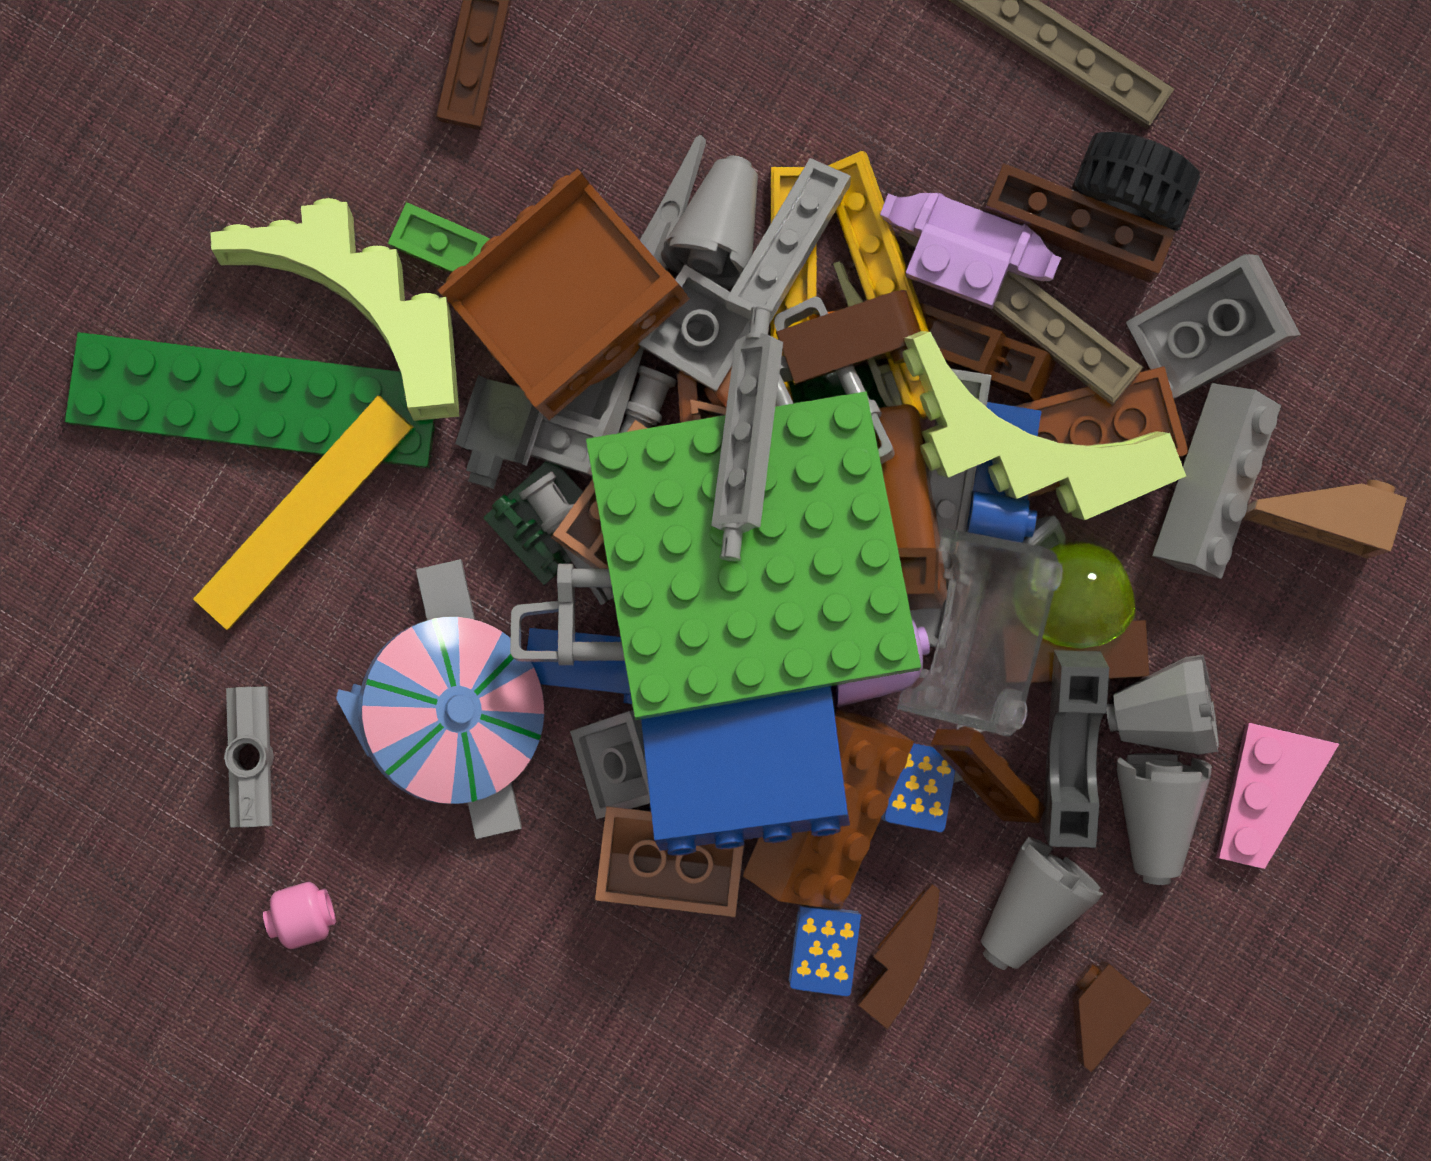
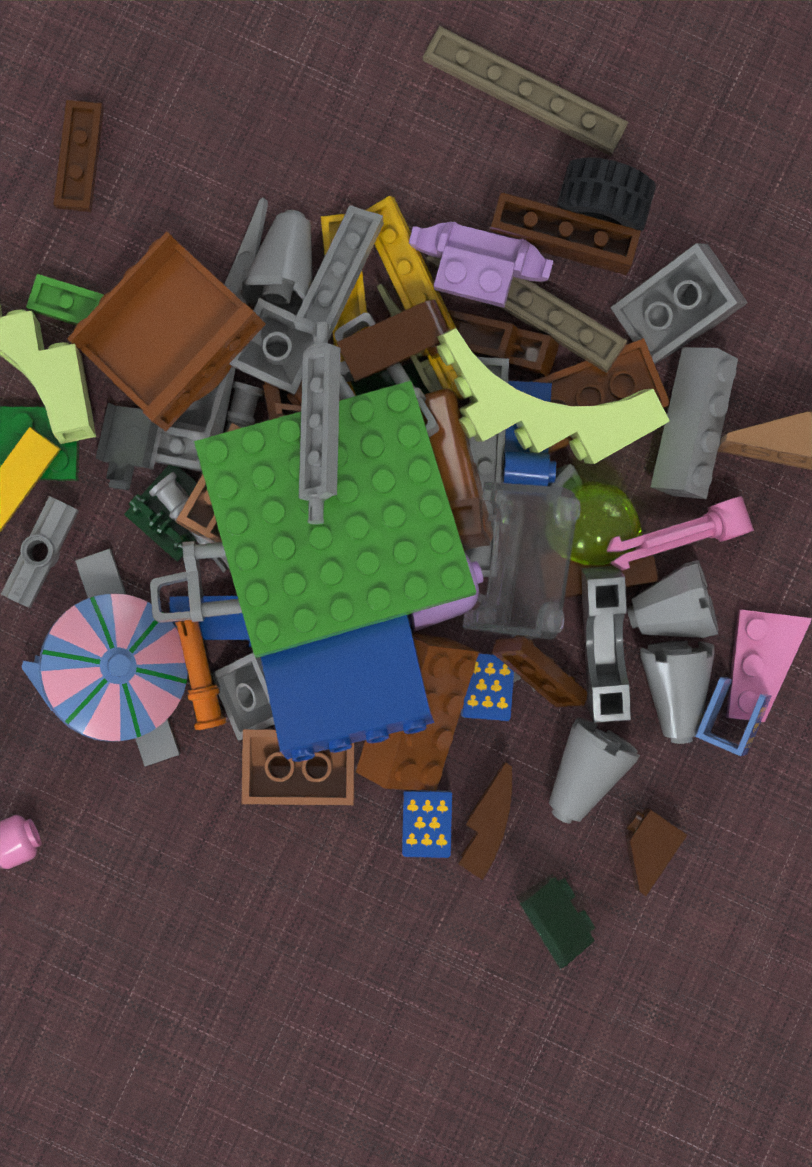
camera: 10 degrees left, 0 degrees up
none -> light grey piece [1,496,79,608]
none -> orange pin [175,620,227,730]
none -> clear green slope [516,874,595,970]
none -> bright pink piece [607,496,754,571]
none -> medium blue piece [695,677,772,756]

